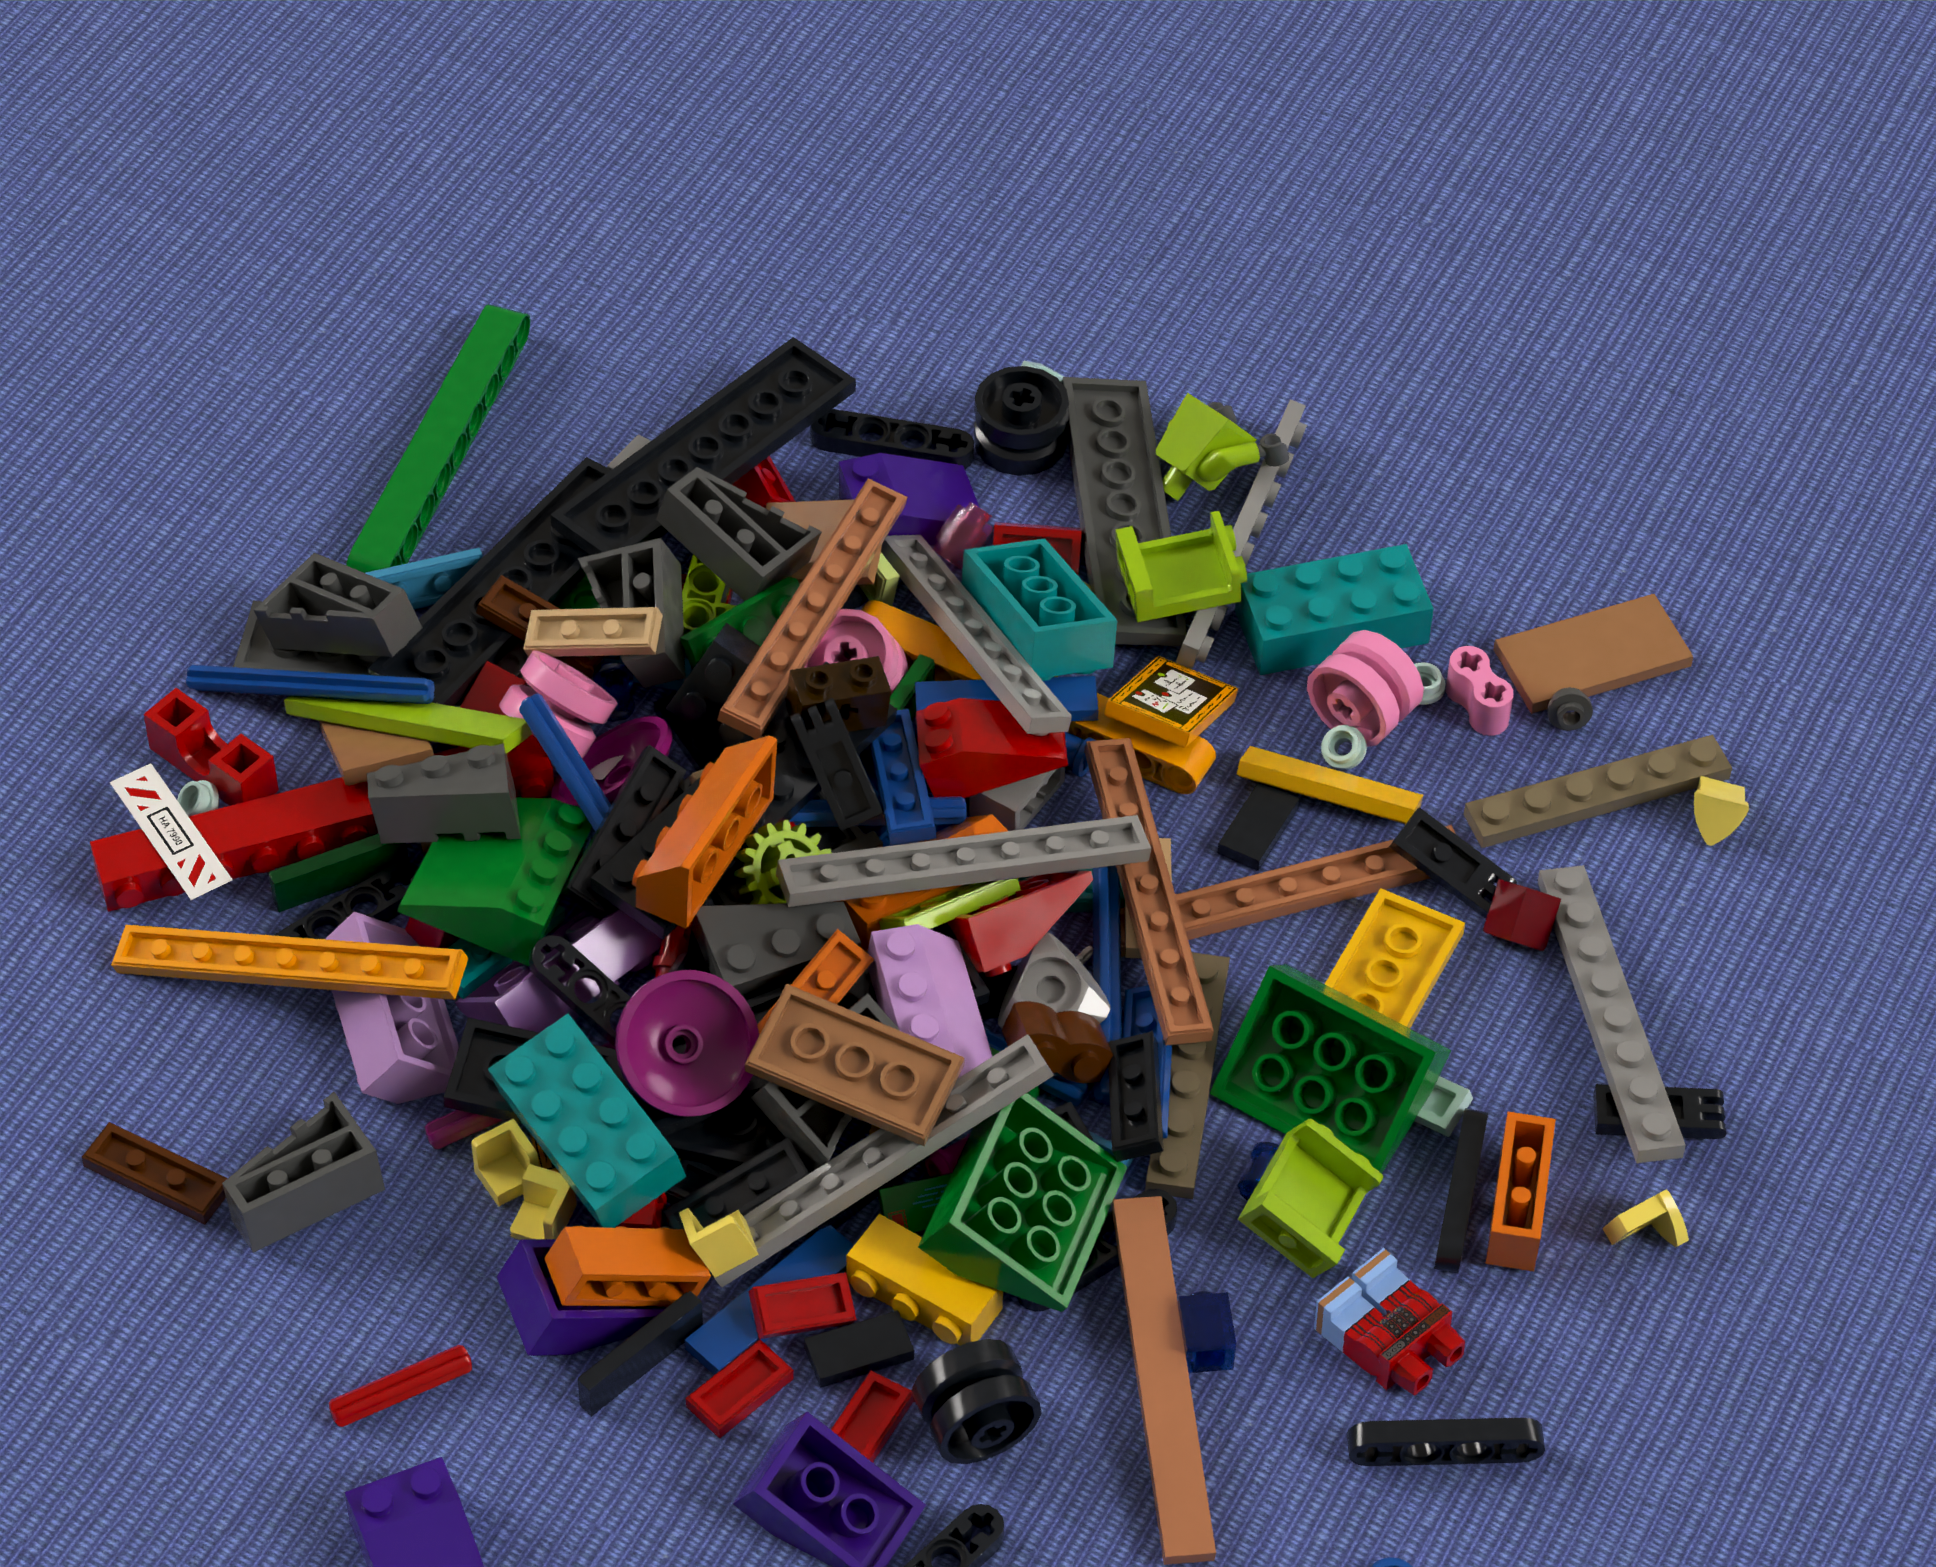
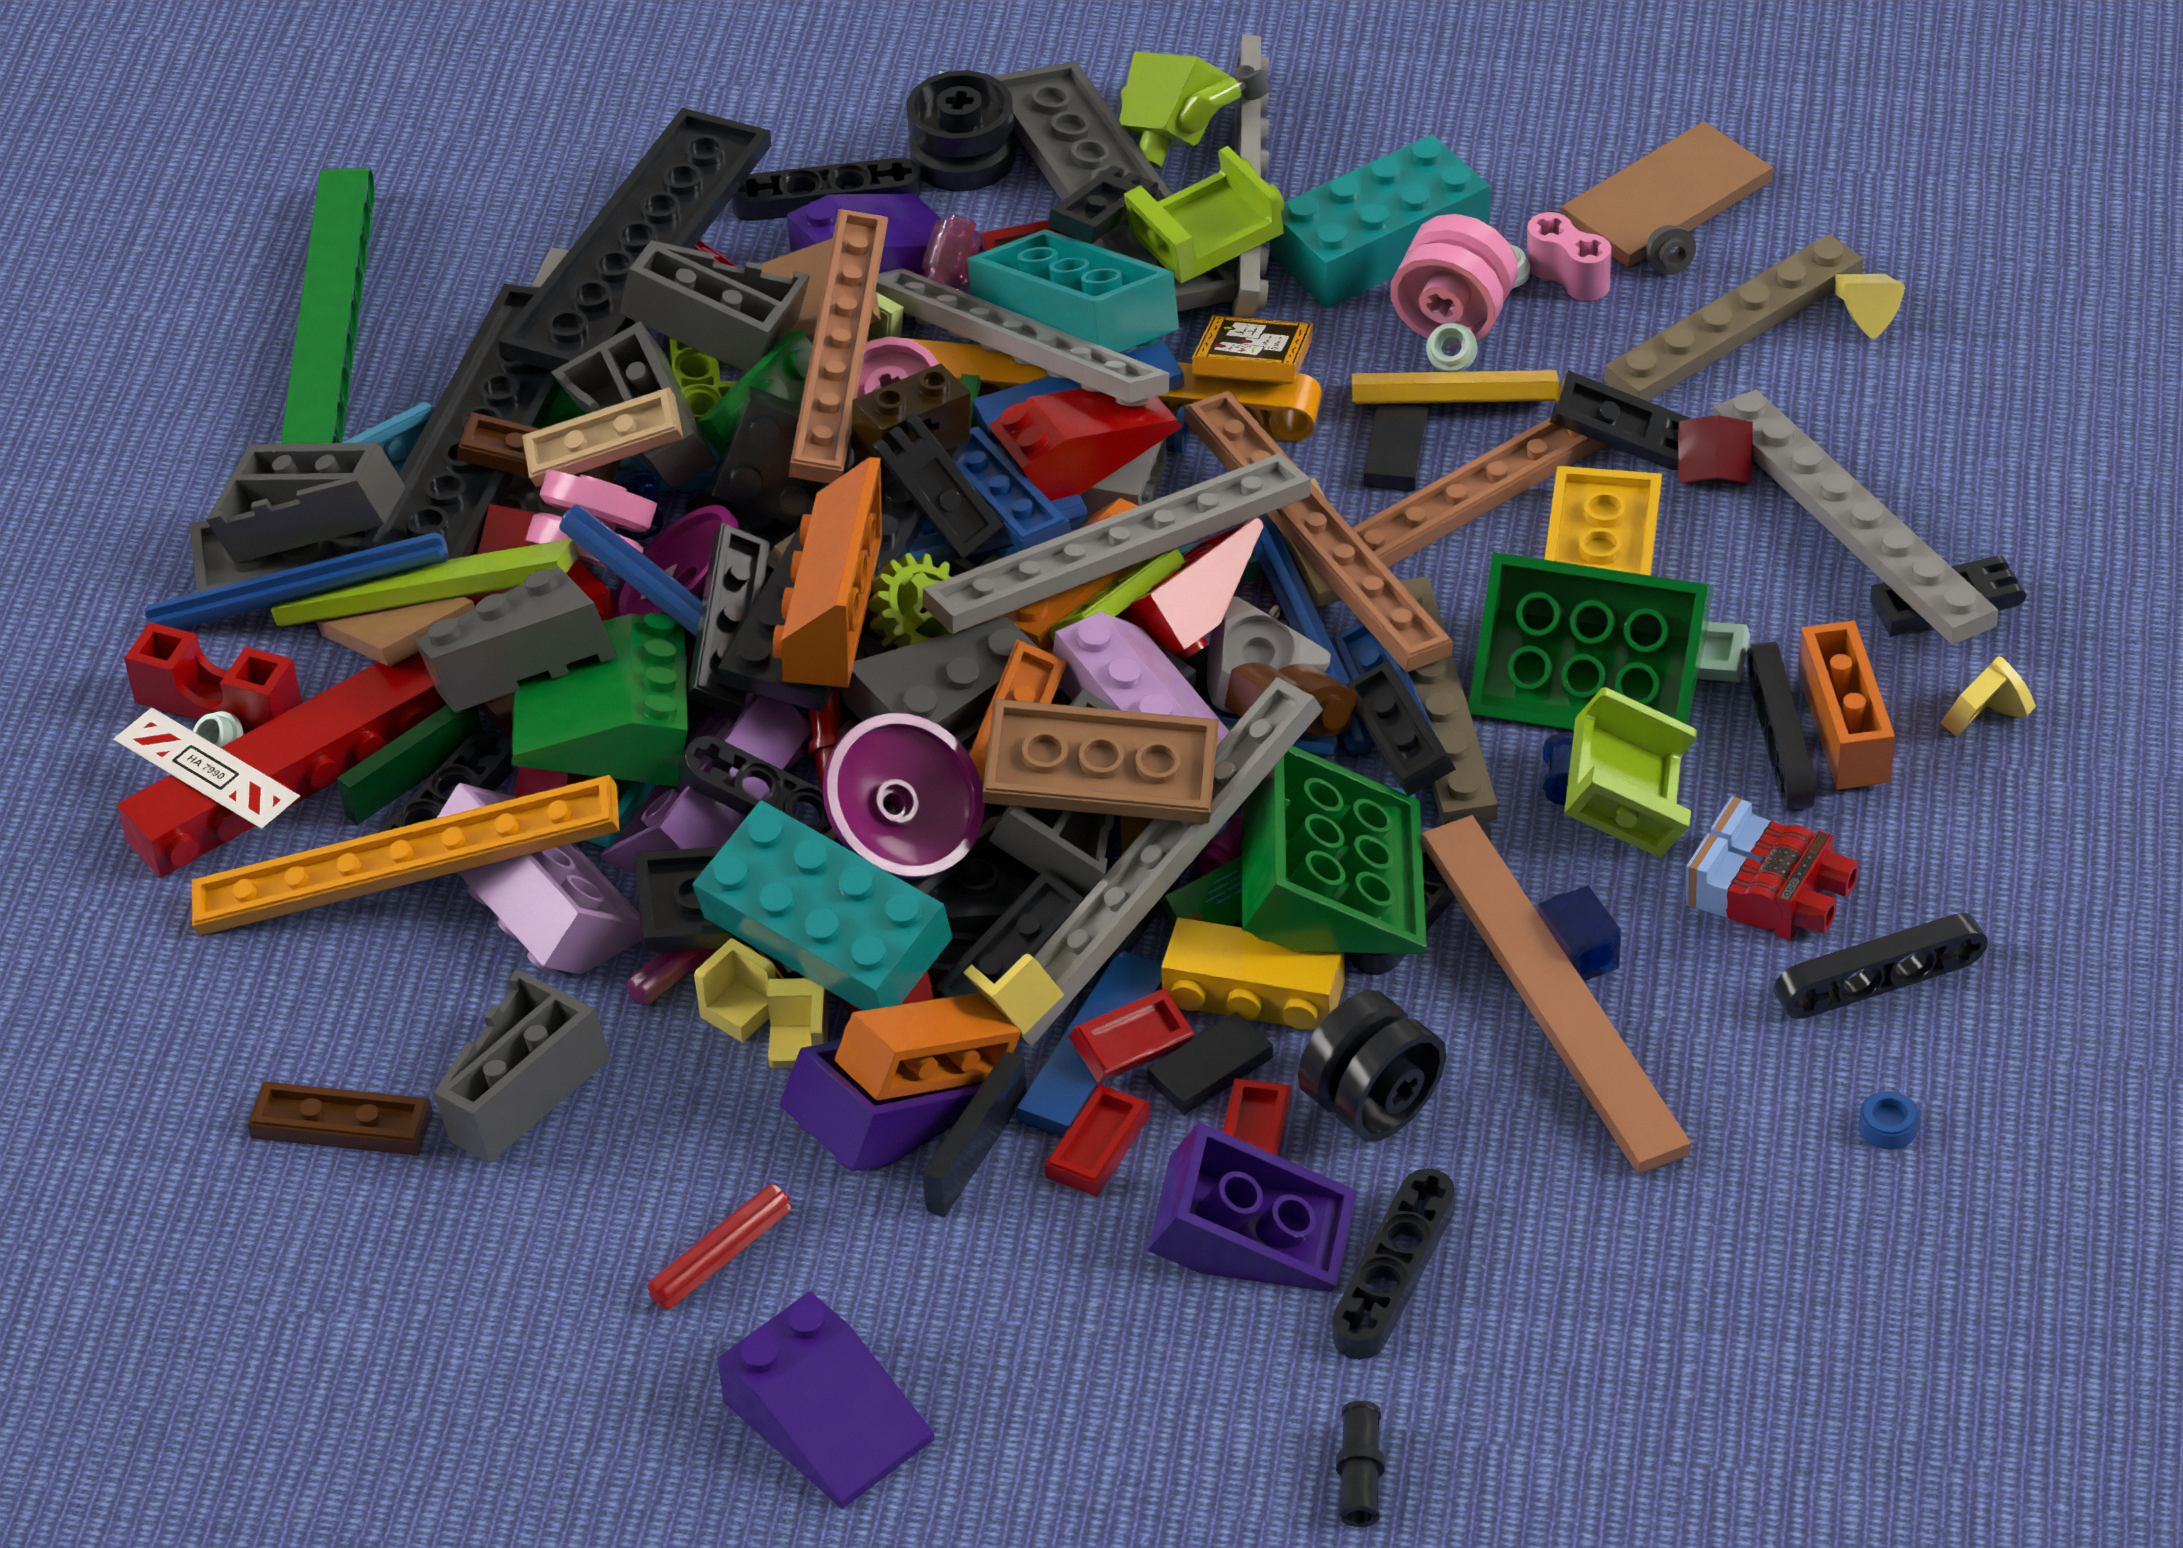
camera: 15 degrees left, 5 degrees down
none -> black hinge [1048,165,1158,244]

